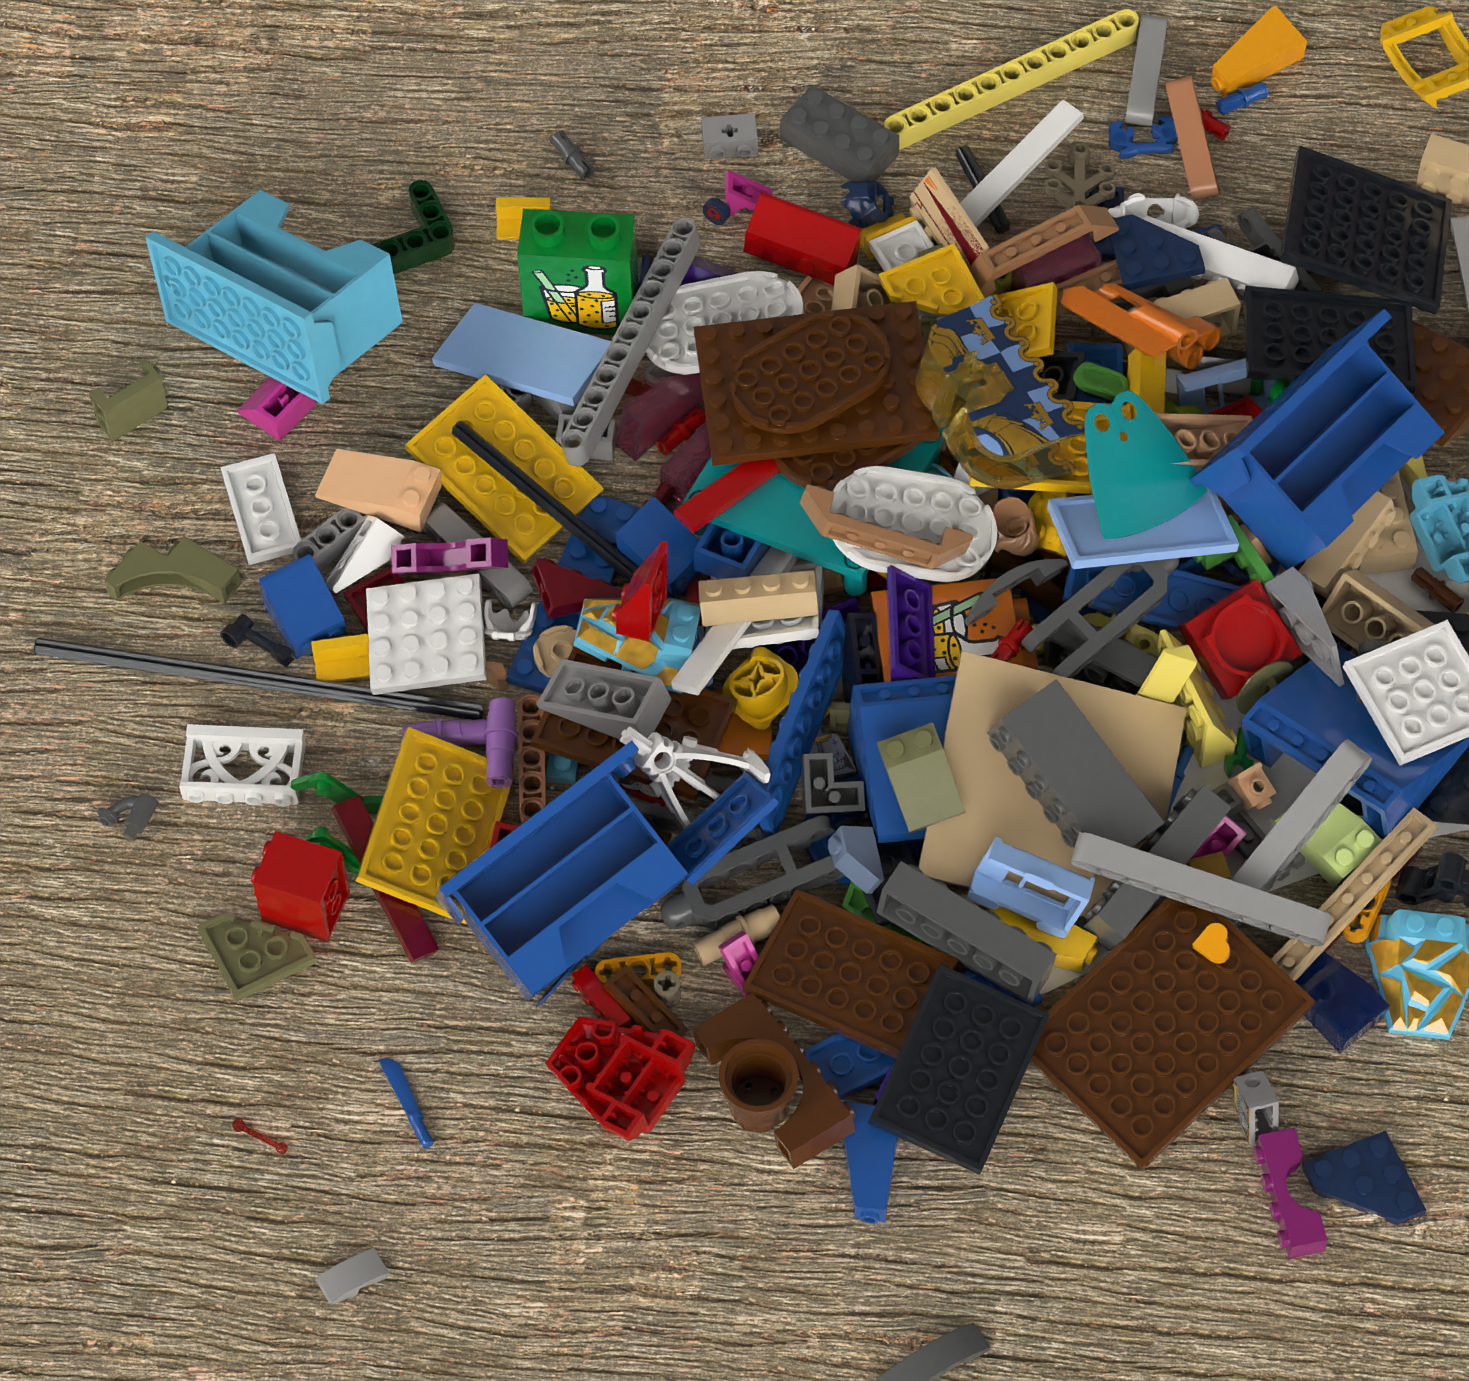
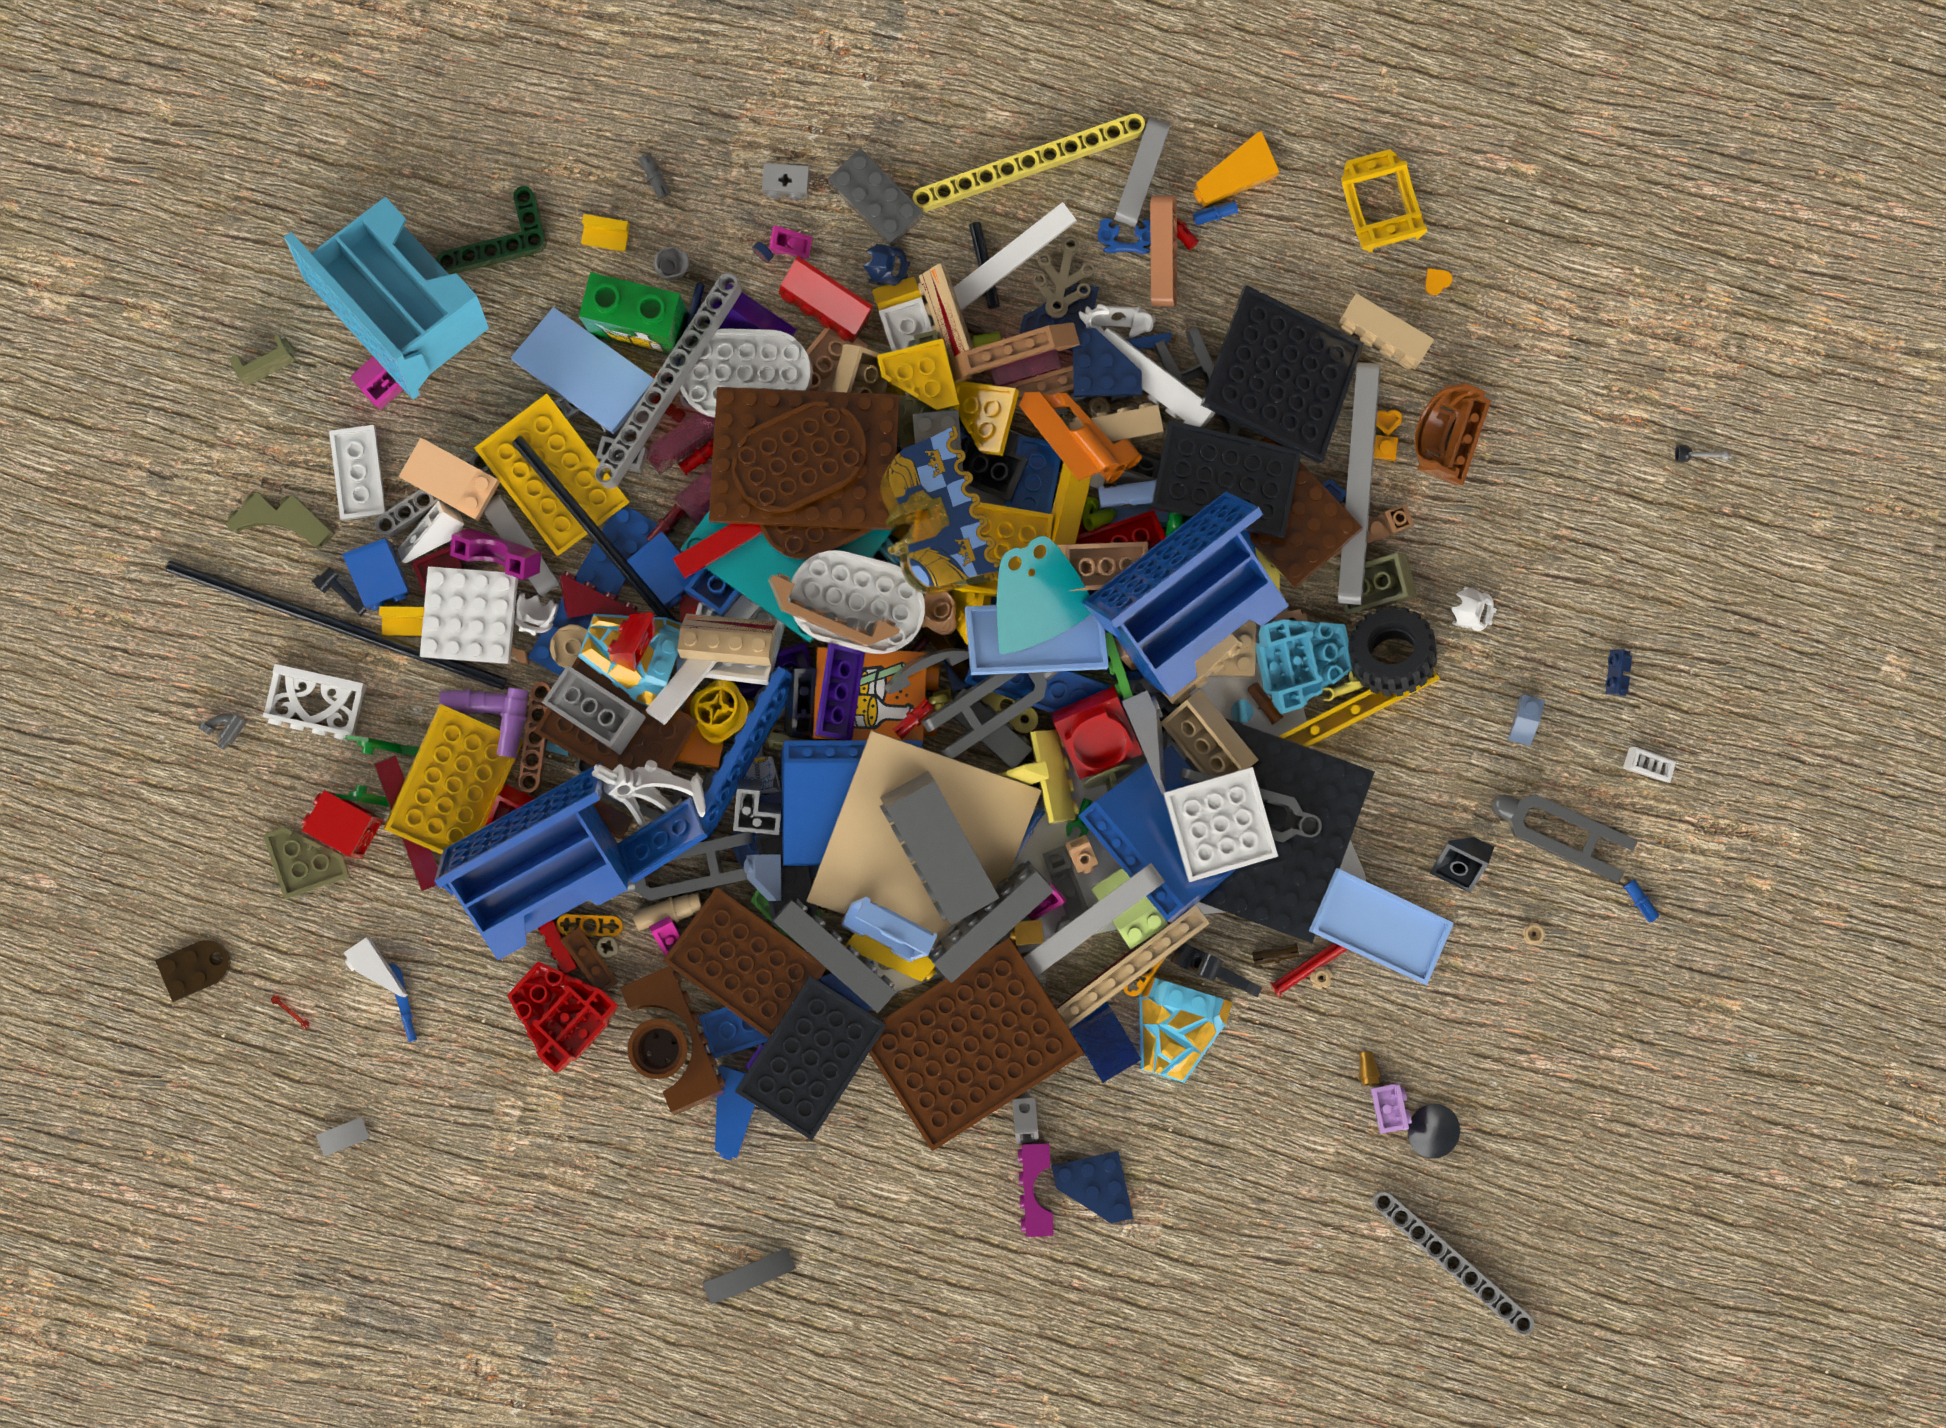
camera: 10 degrees right, 25 degrees up
olive slope [877,722,966,833] -> none
light grey beam [1071,833,1331,946] -> none
bright green tile [1073,362,1129,401] -> none
light orange tile [1192,923,1230,964] -> none
none -> dark brown plate [155,940,230,1002]
none -> white slope [344,937,408,997]
none -> medium azure plate [1231,699,1254,723]

